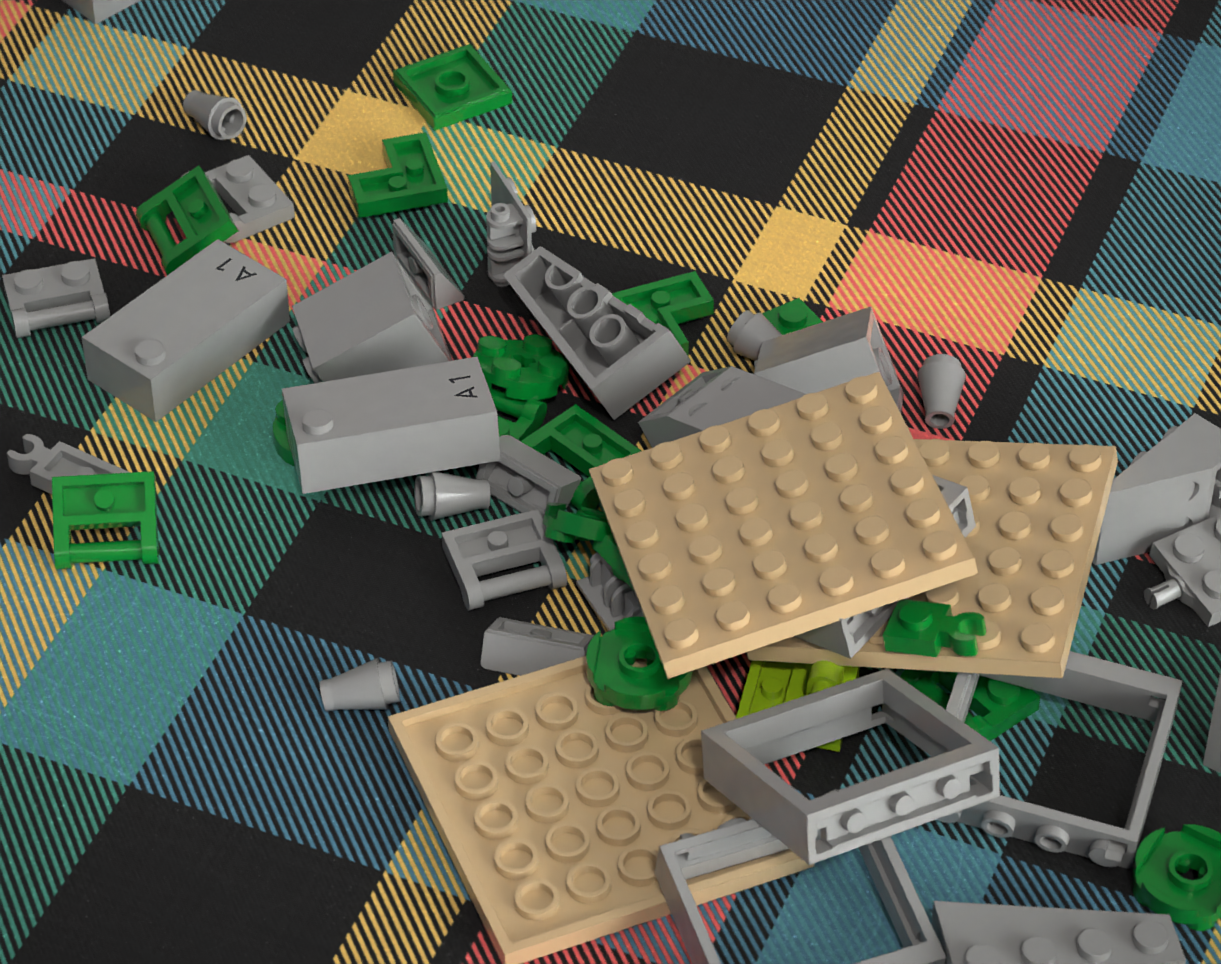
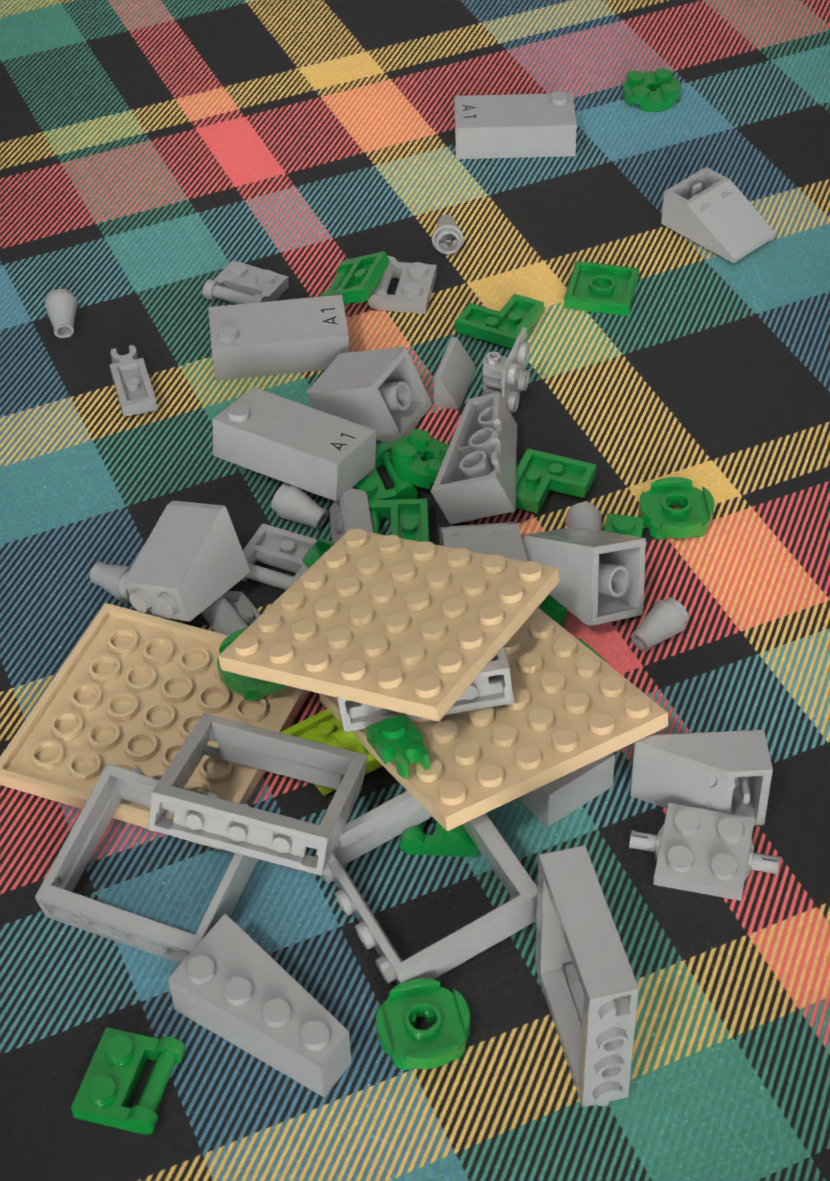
camera: 45 degrees right, 0 degrees up
green plate [52,471,159,569] -> none
none -> light grey slope [124,501,250,622]
none -> green plate [639,477,714,540]

